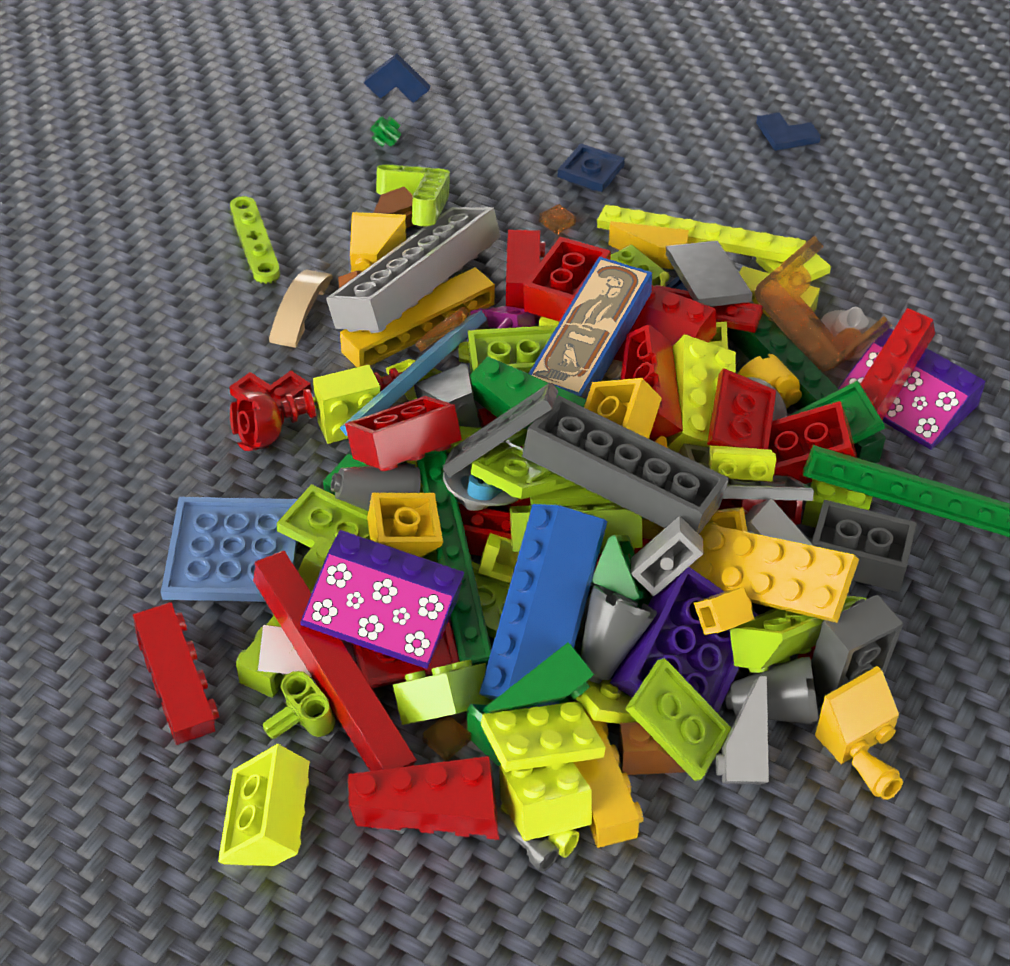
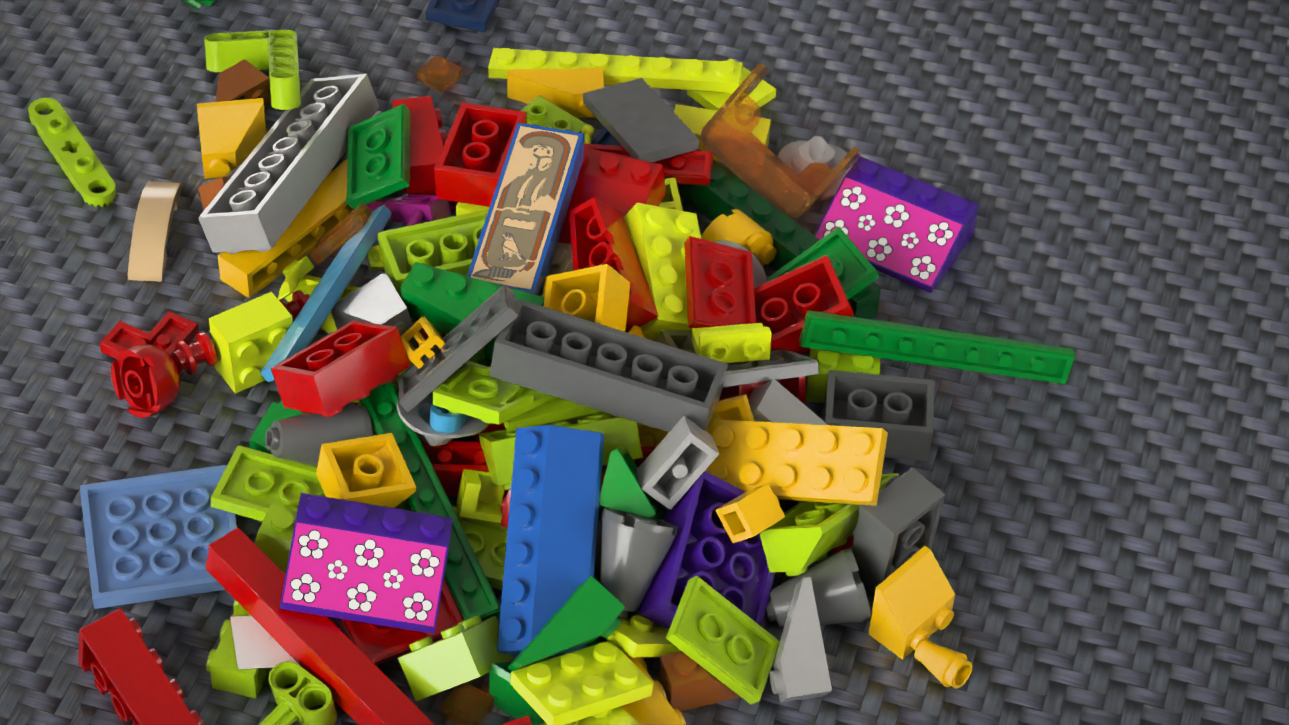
camera: 15 degrees left, 0 degrees up
red brick [860,308,935,420] -> none
none -> neon yellow piece [278,256,314,300]
none -> green tile [346,104,410,209]
none -> yellow tile [401,316,445,369]

